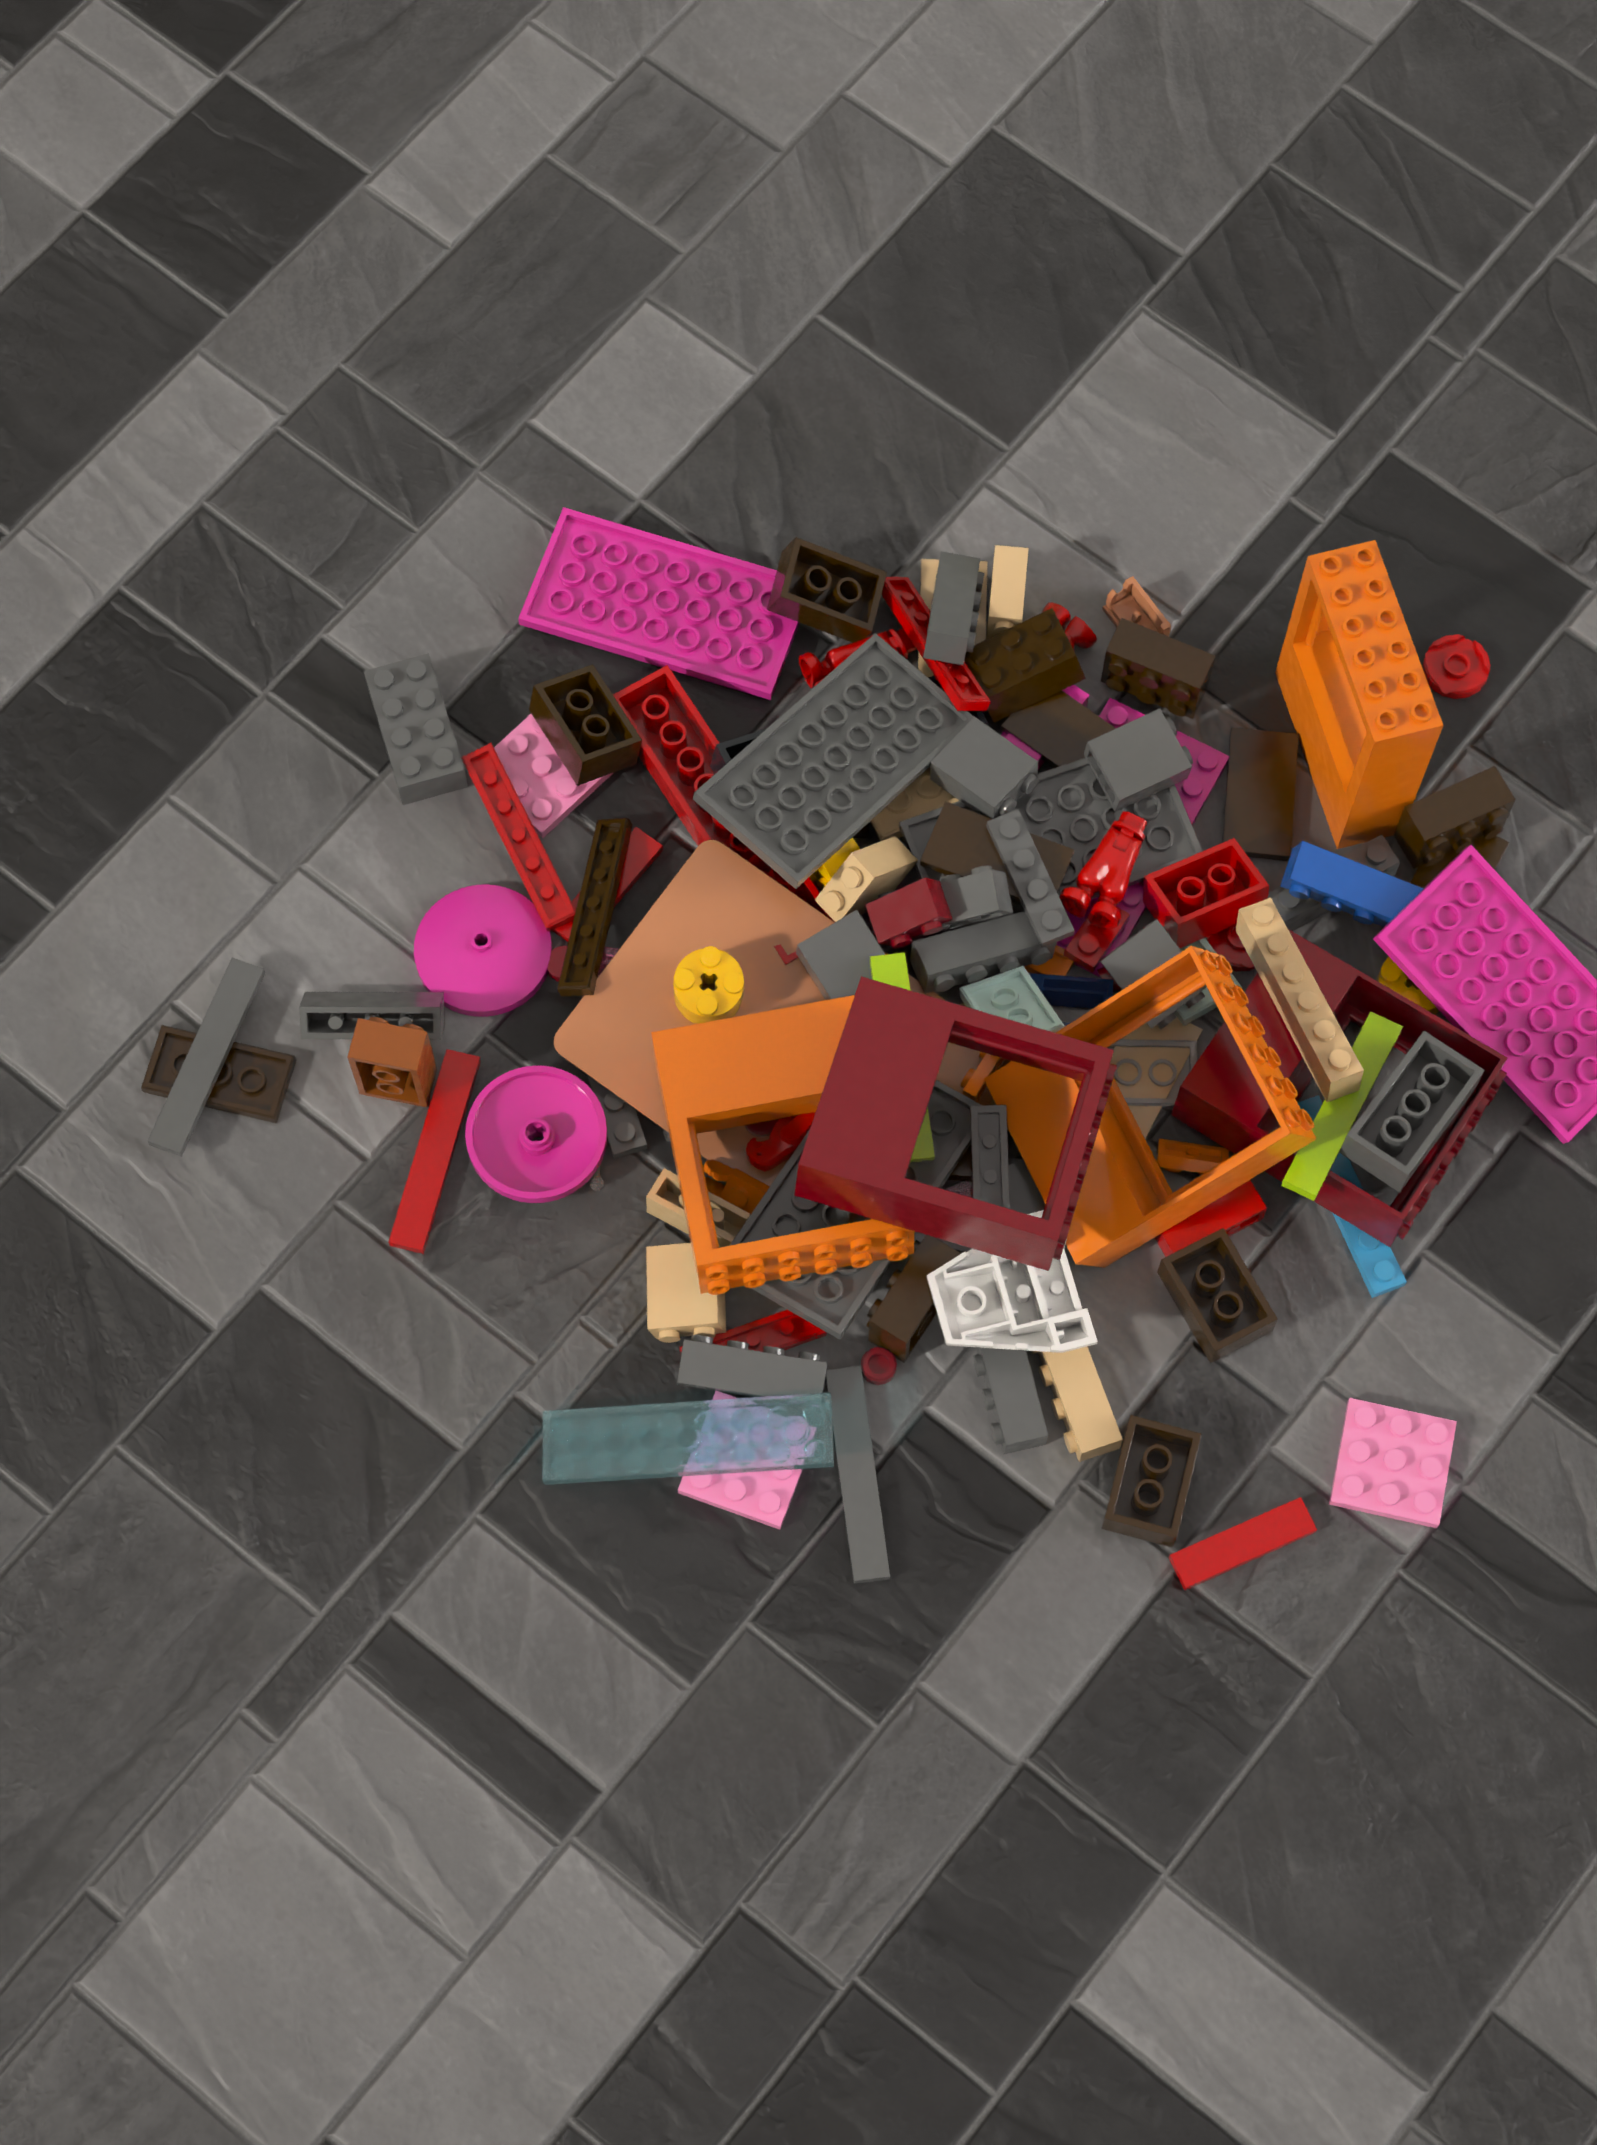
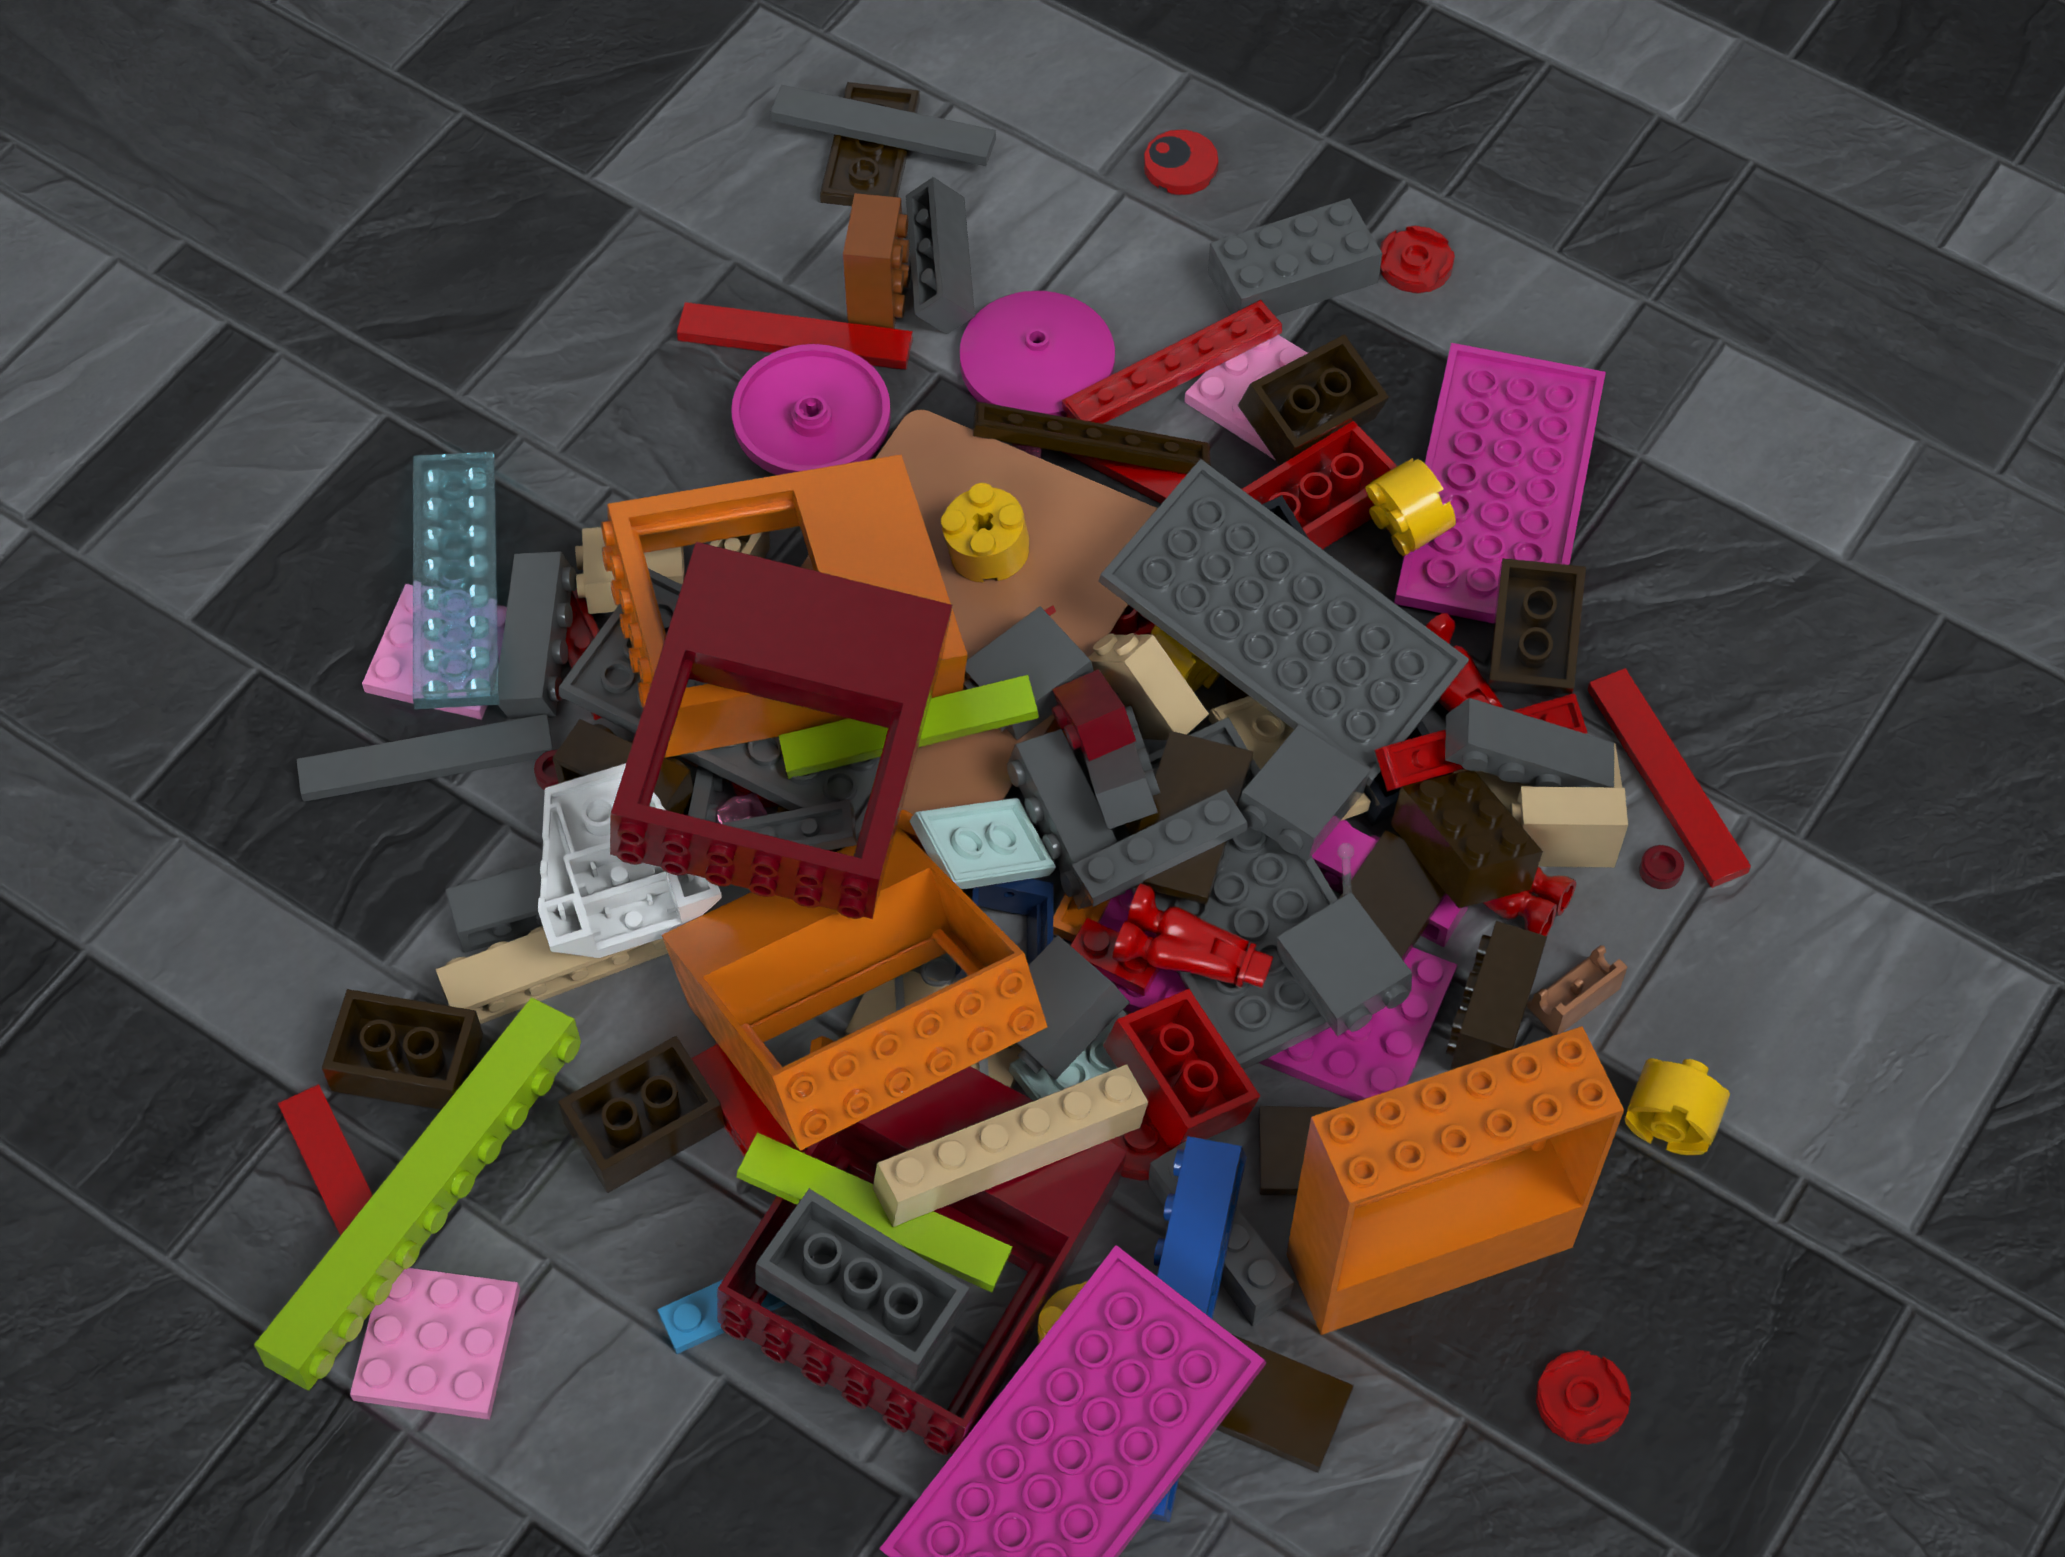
camera: 85 degrees right, 10 degrees down
dark brown brick [1394,766,1516,869] -> none
none -> lime brick [254,997,581,1391]
none -> red tile [1144,129,1218,195]
none -> clear hinge [1337,843,1354,896]
none -> yellow brick [1366,458,1456,556]
none -> red tile [1380,225,1455,293]
none -> red tile [1587,668,1751,888]
none -> yellow brick [1625,1058,1730,1155]
none -> dark red tile [1639,845,1684,889]

